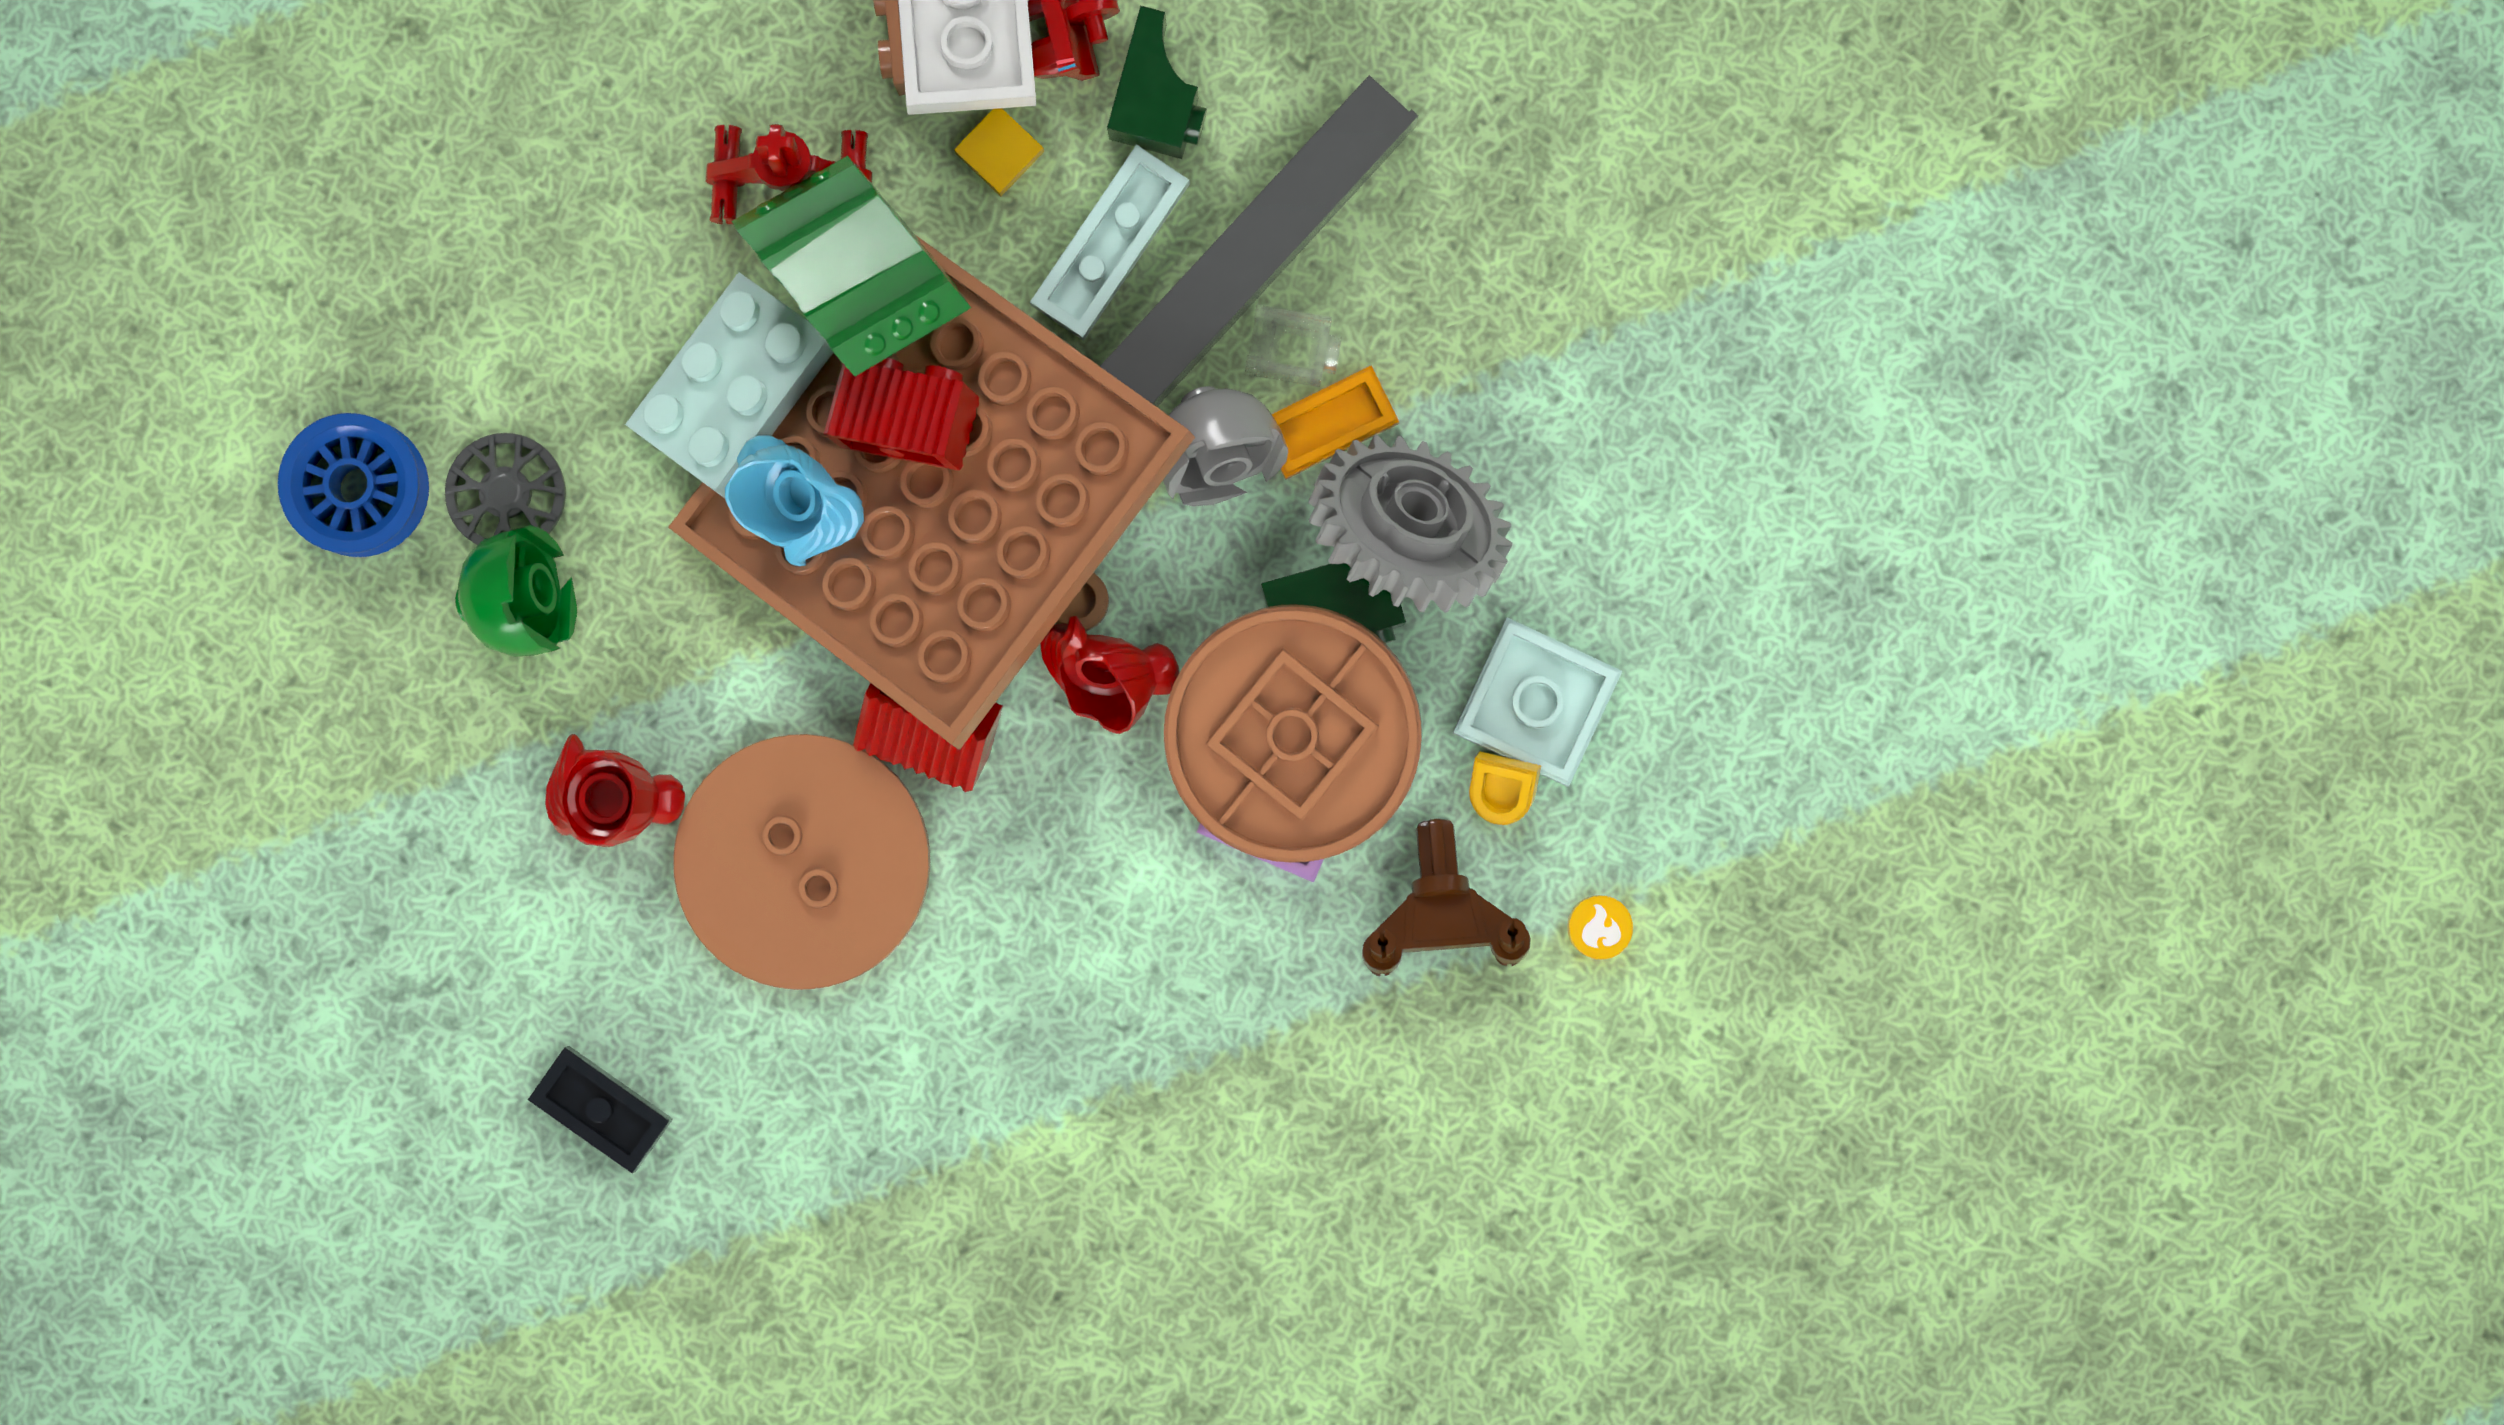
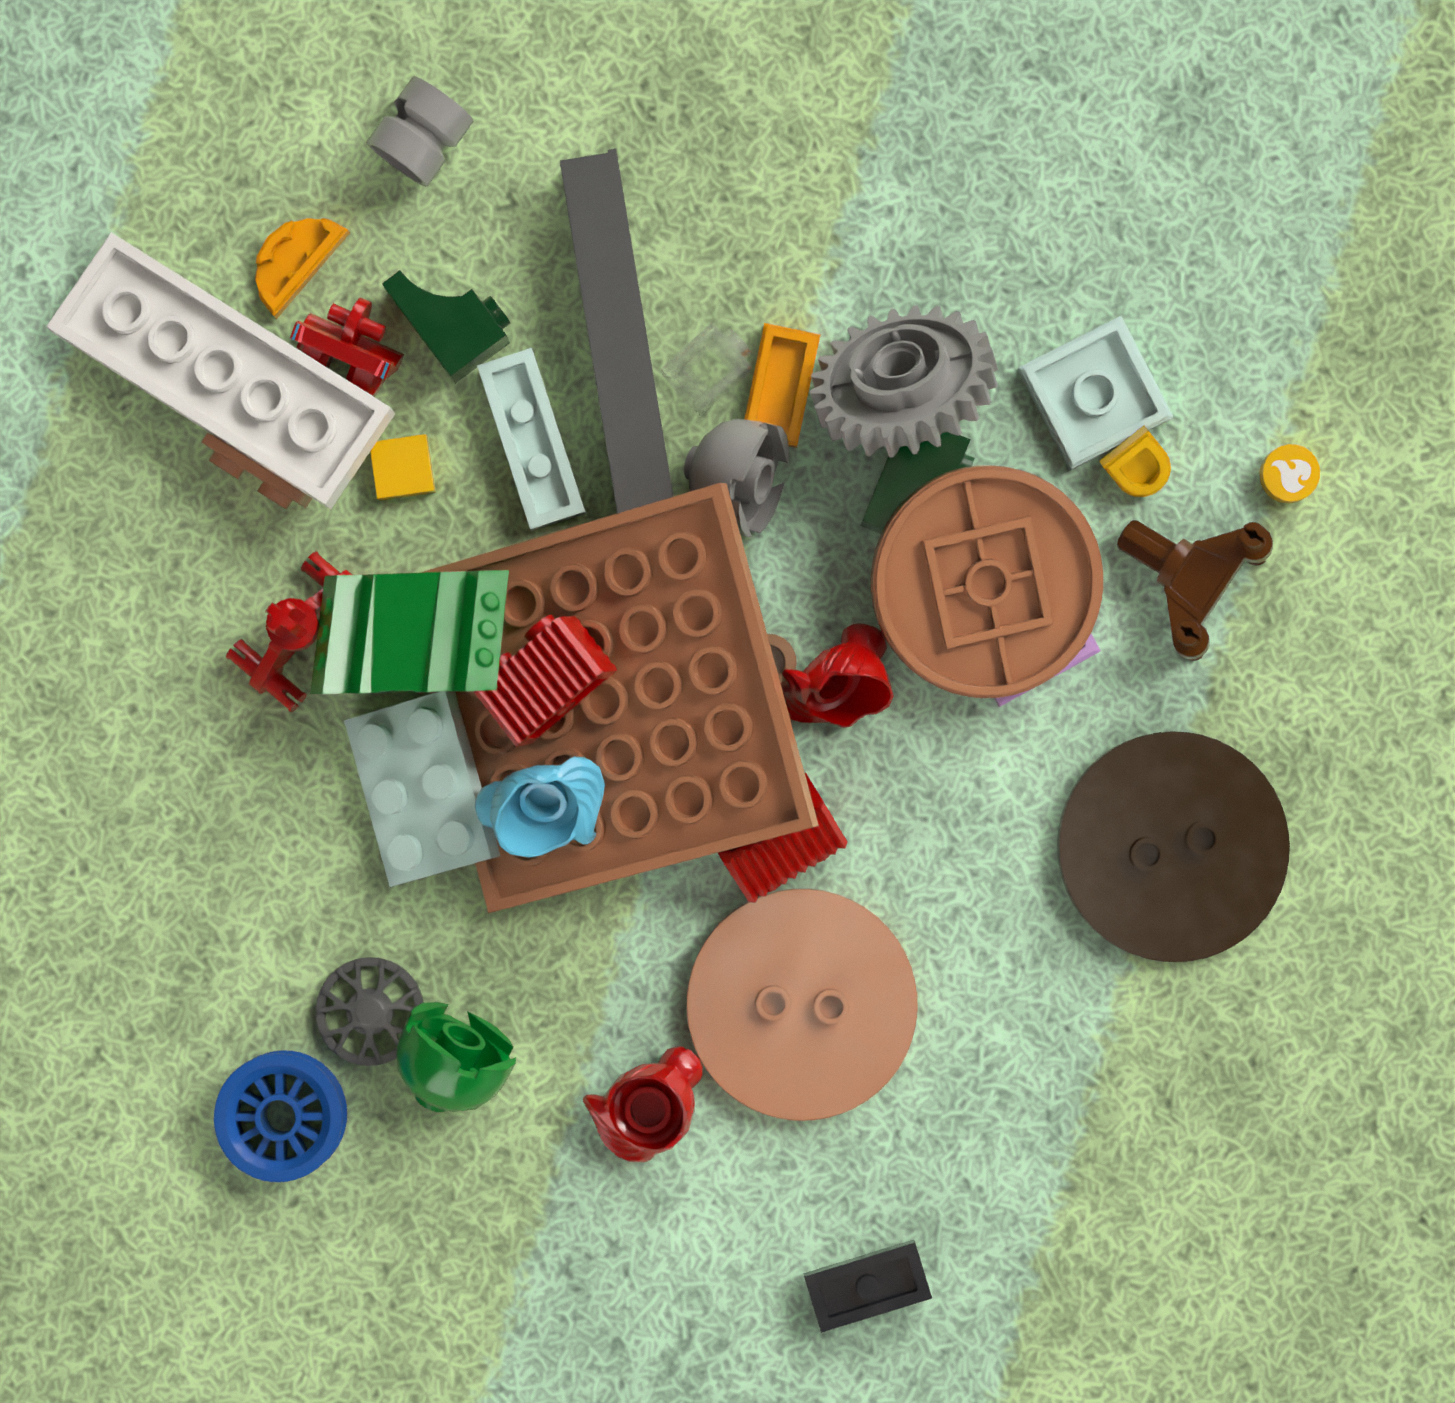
camera: 55 degrees left, 0 degrees up
none -> dark brown plate [1057,731,1290,962]

